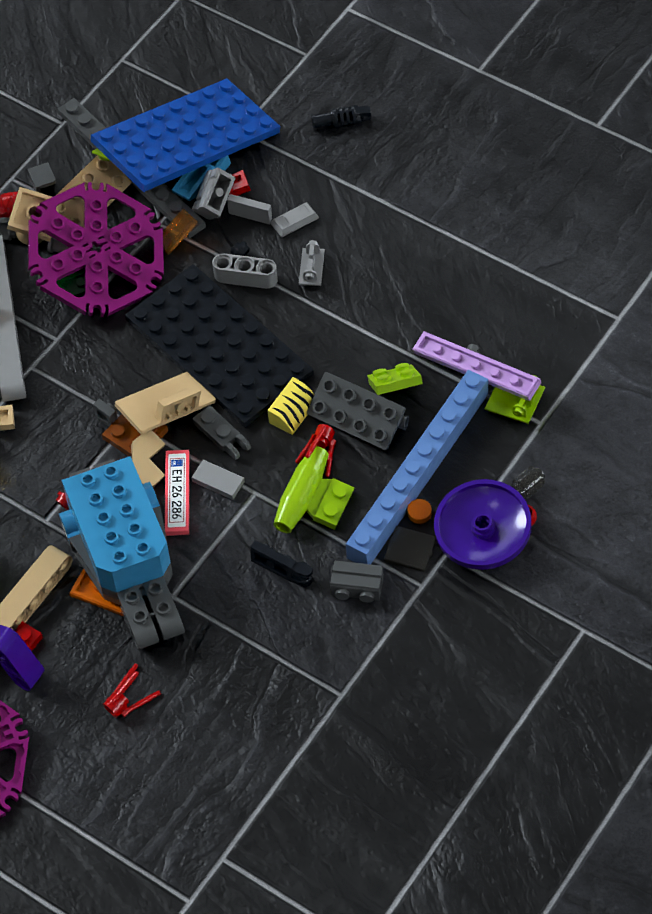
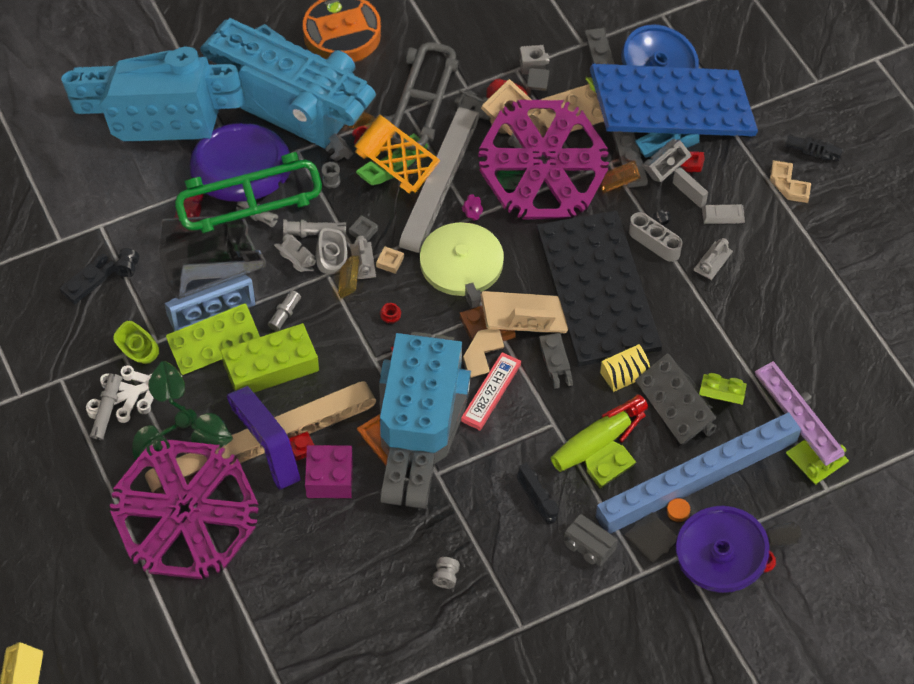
camera: 25 degrees right, 0 degrees up
red plant [103,663,161,718] -> none
light grey tile [191,460,245,500] -> none
none -> magenta brick [305,445,353,498]
none -> red plate [380,303,401,323]
none -> yellowish green dish [420,223,504,296]
none -> light grey wheel [433,557,460,588]
none -> magenta plant [462,194,483,220]
none -> light grey brick [519,45,549,75]
none -> blue dish [622,25,699,68]
none -> tan tile [770,160,811,203]

